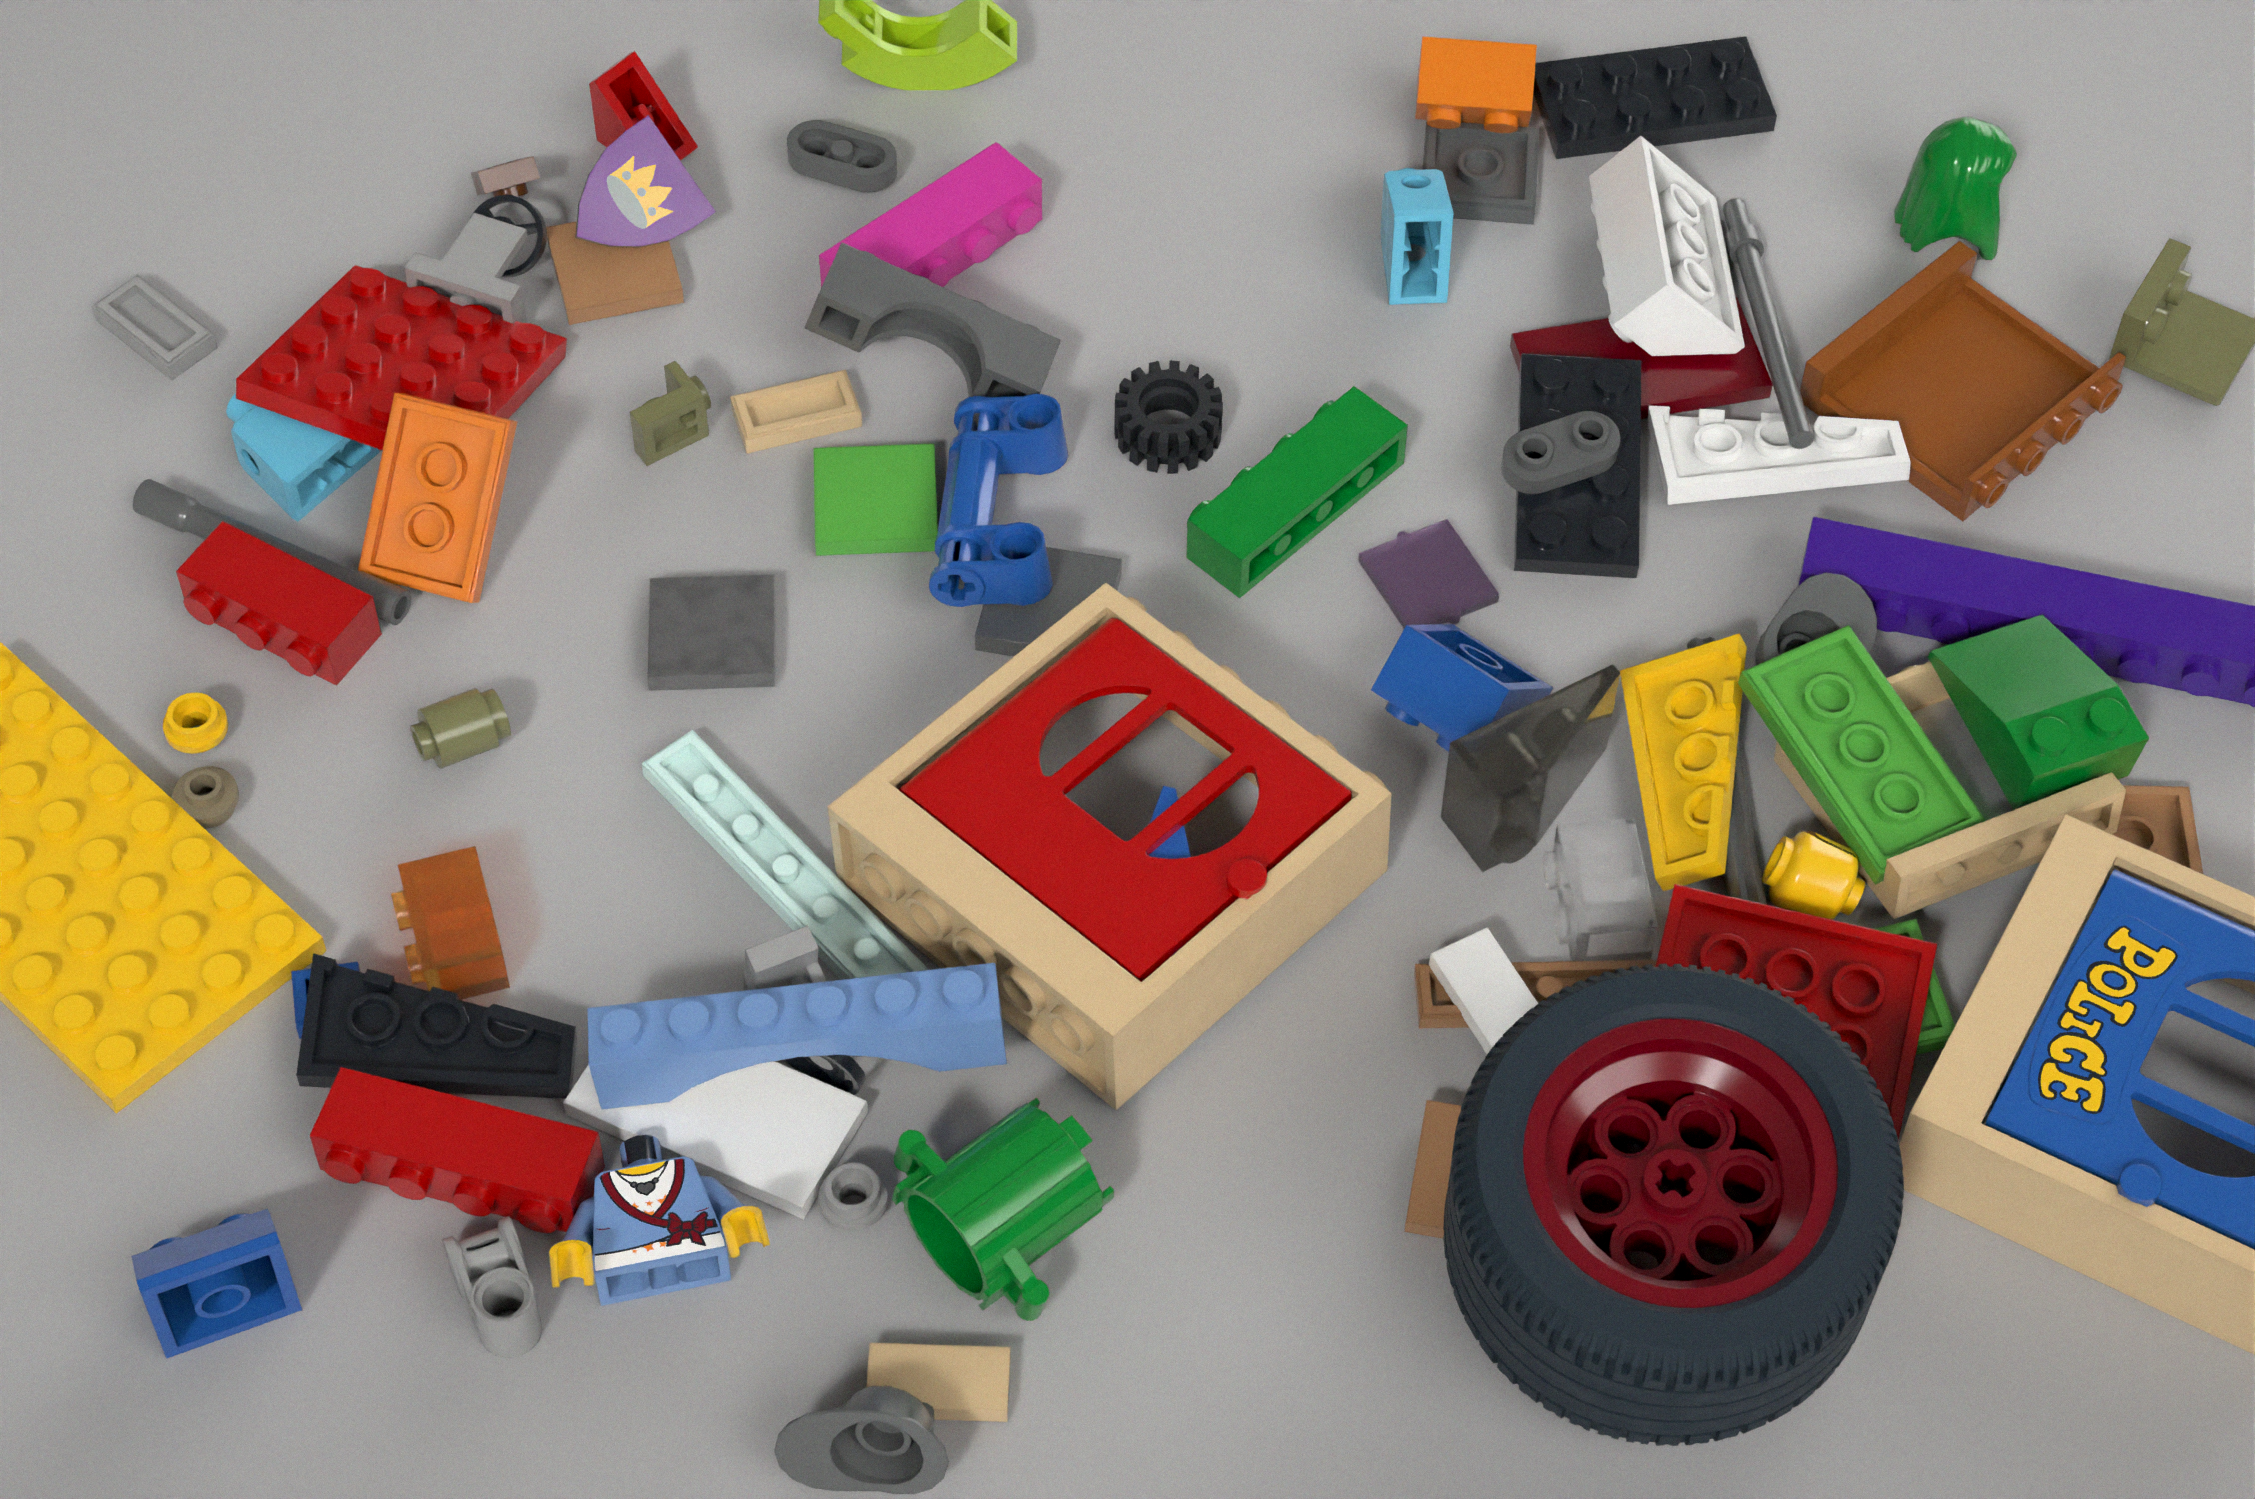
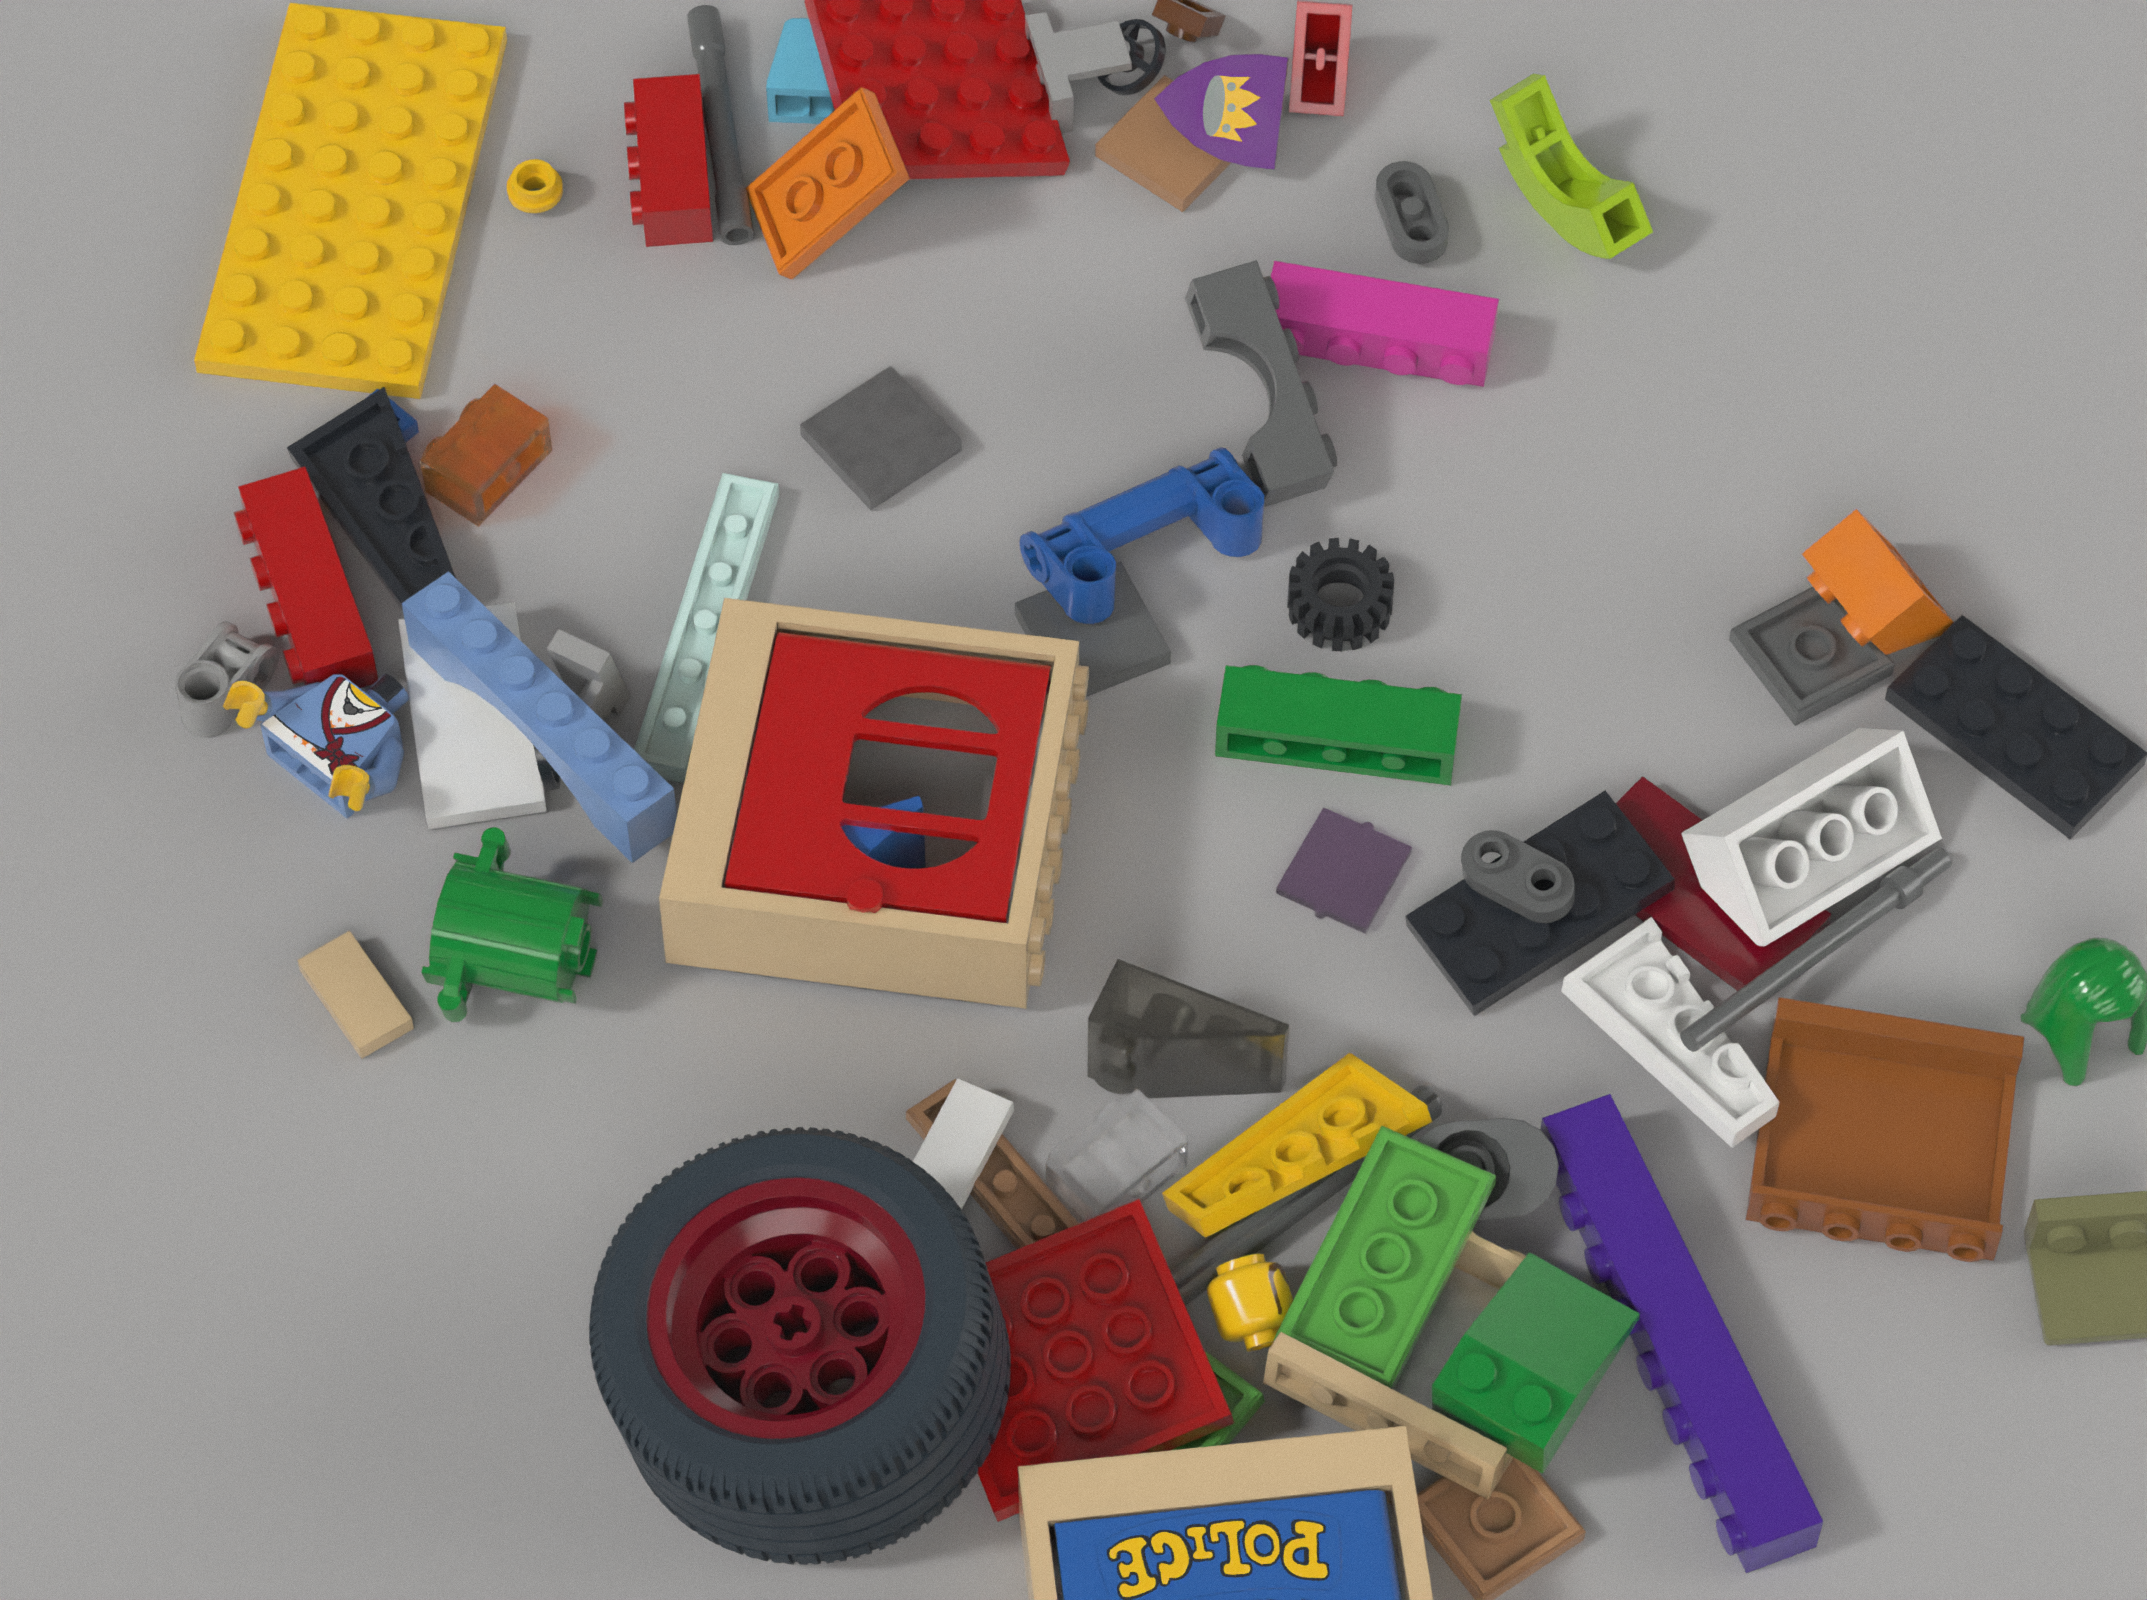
camera: 55 degrees right, 5 degrees up
blue slope [131,1208,302,1359] -> none
dark tan plate [172,766,239,828] -> none
olive brick [410,688,511,769] -> none
olive bracket [630,361,711,466] -> none
tan tile [730,370,862,454] -> none
dark grey piece [774,1385,949,1494] -> none
bright green tile [813,444,938,556] -> none
light grey plate [818,1162,888,1230] -> none
blue slope [1371,624,1553,759] -> none
medium azure torso [1380,168,1454,305] -> none

